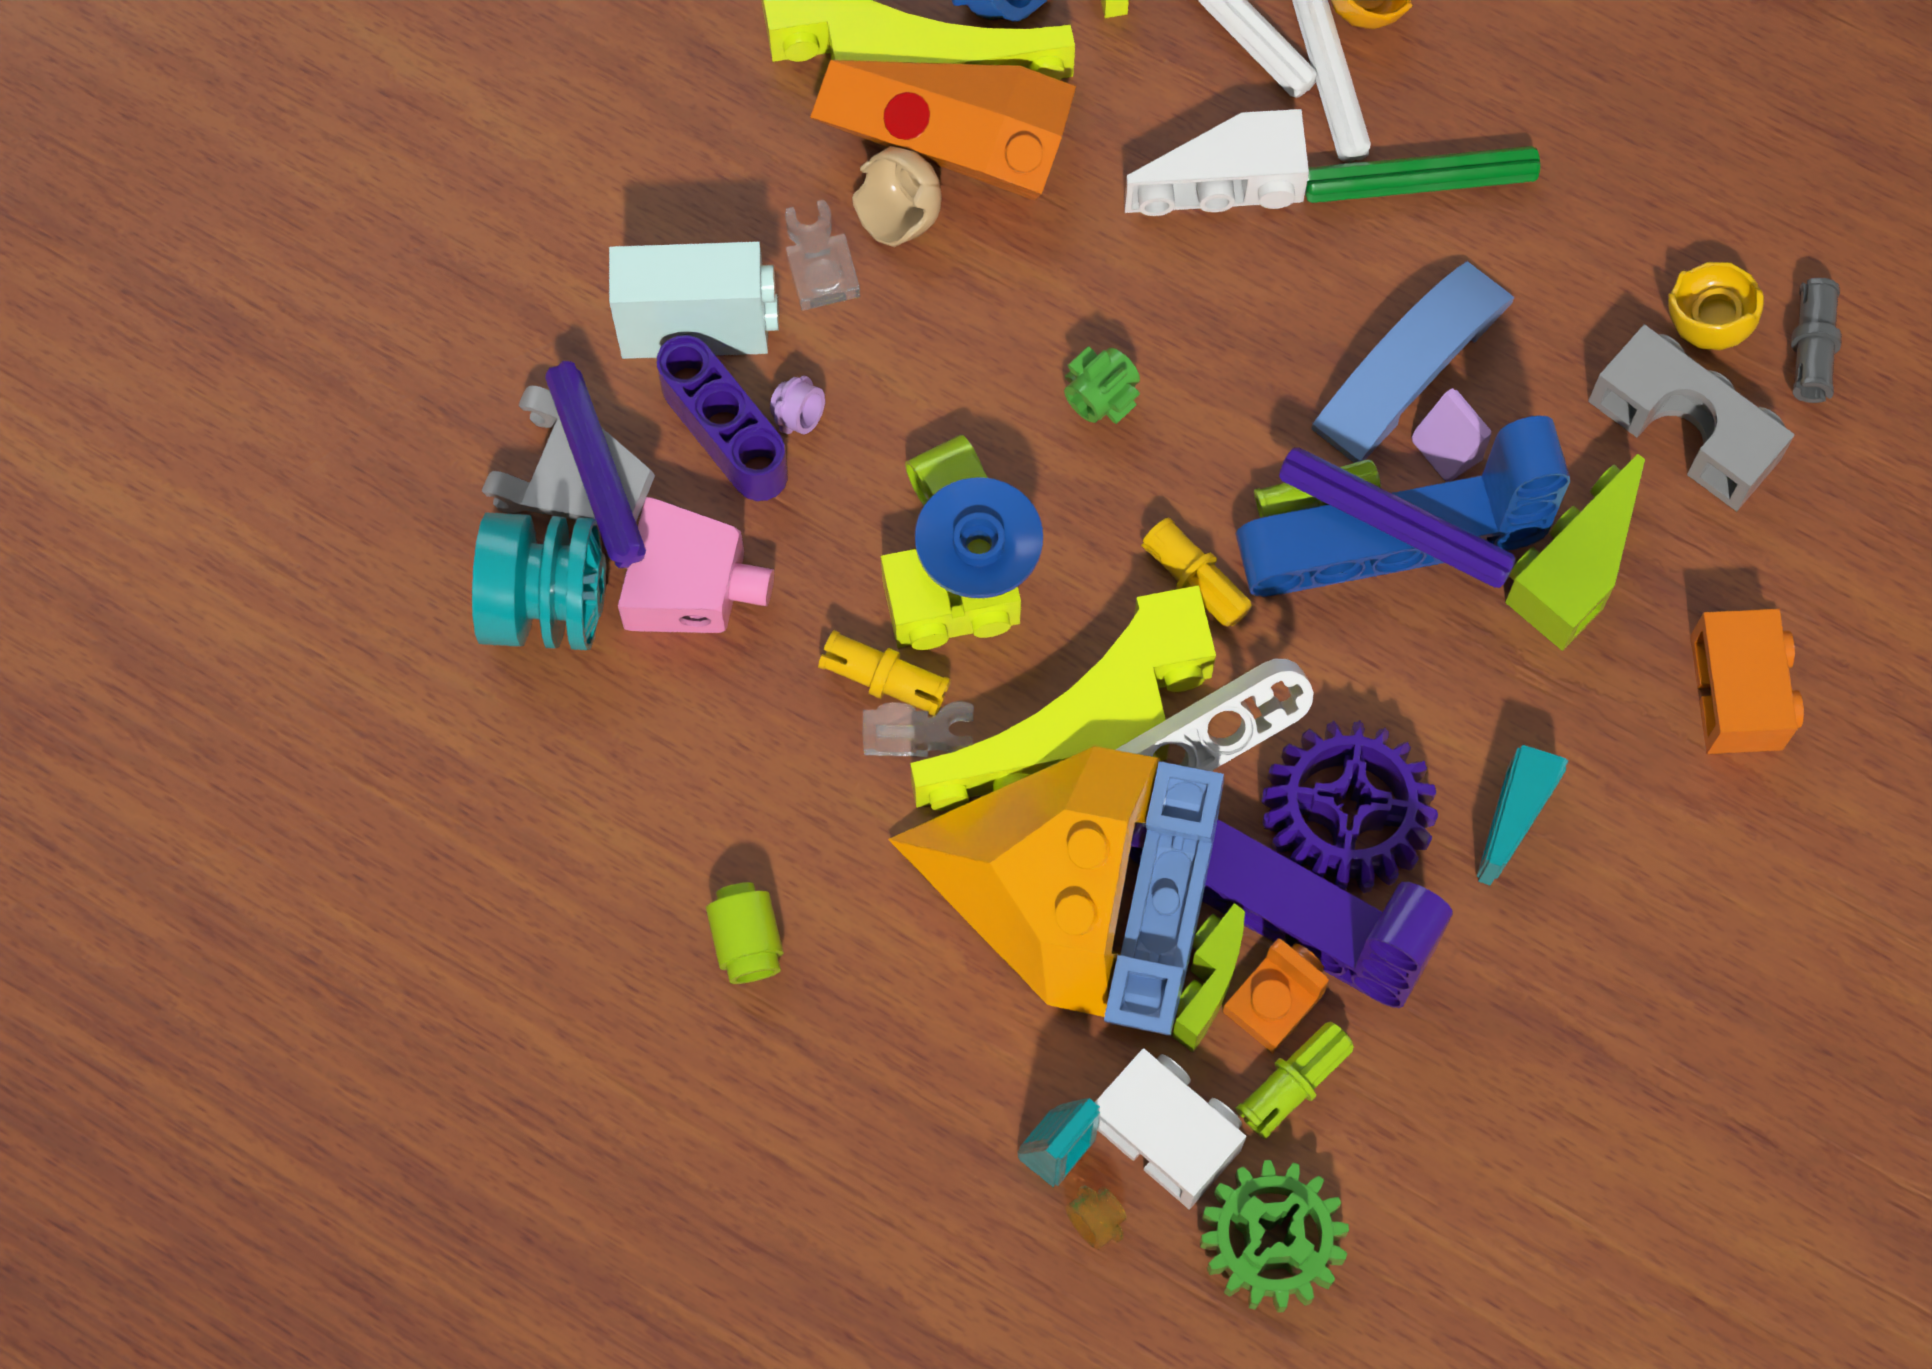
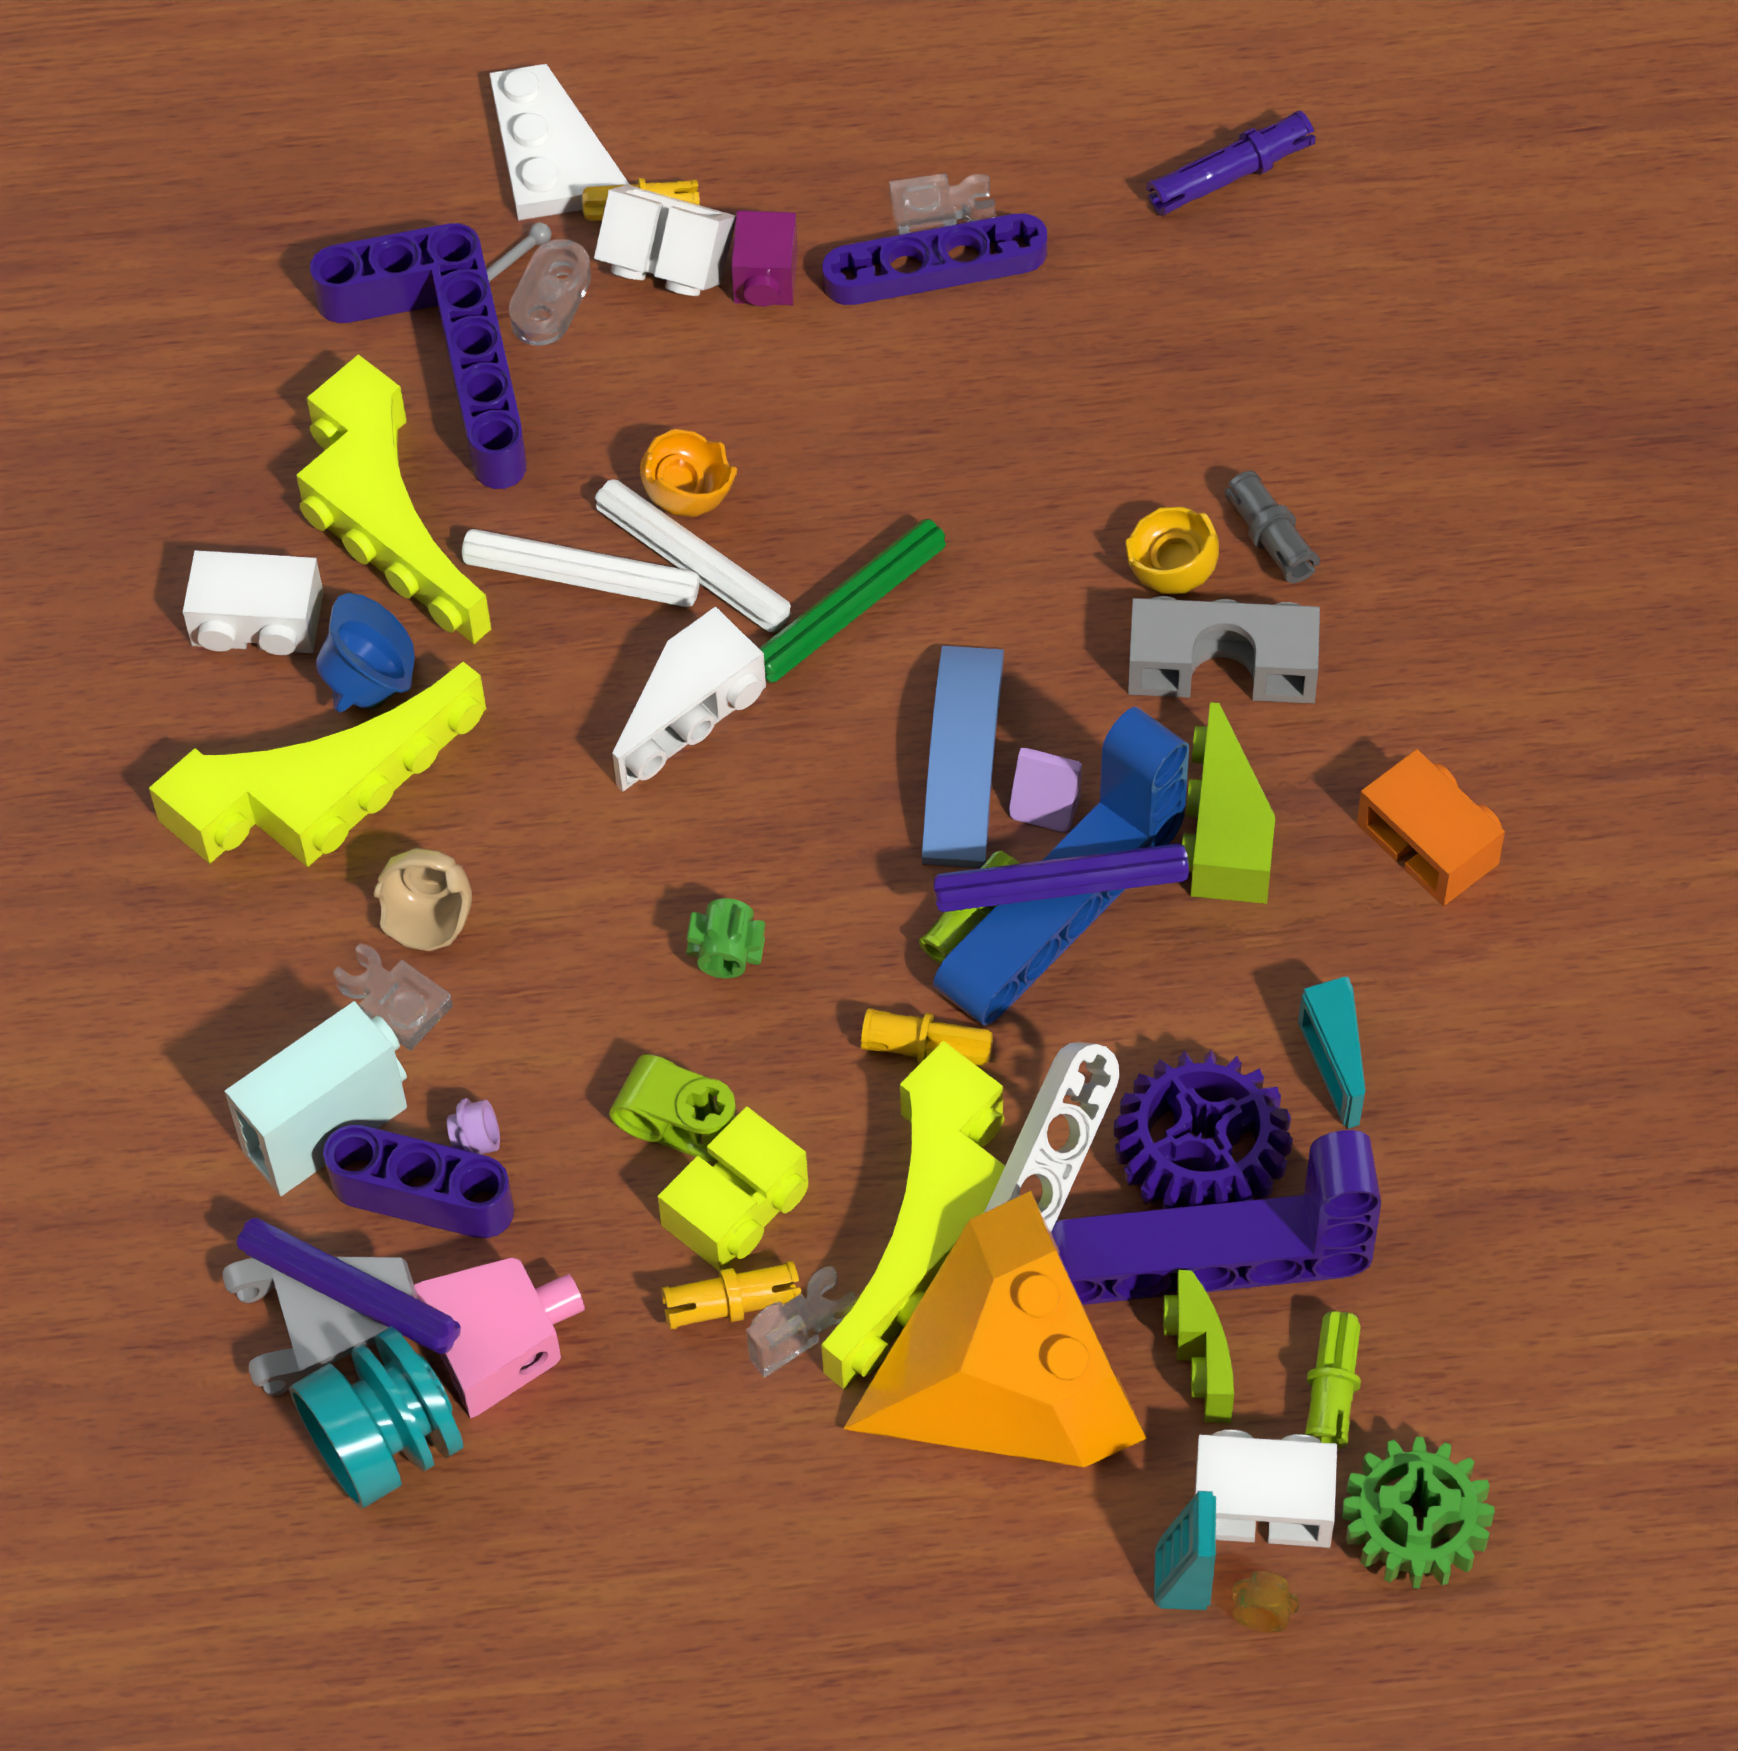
camera: 35 degrees left, 10 degrees down
lime brick [706,882,784,984] -> none
orange wedge [810,60,1076,201] -> none
blue dish [915,477,1043,598] -> none
medium blue slope [1104,761,1225,1036] -> none
orange bracket [1223,938,1329,1054] -> none

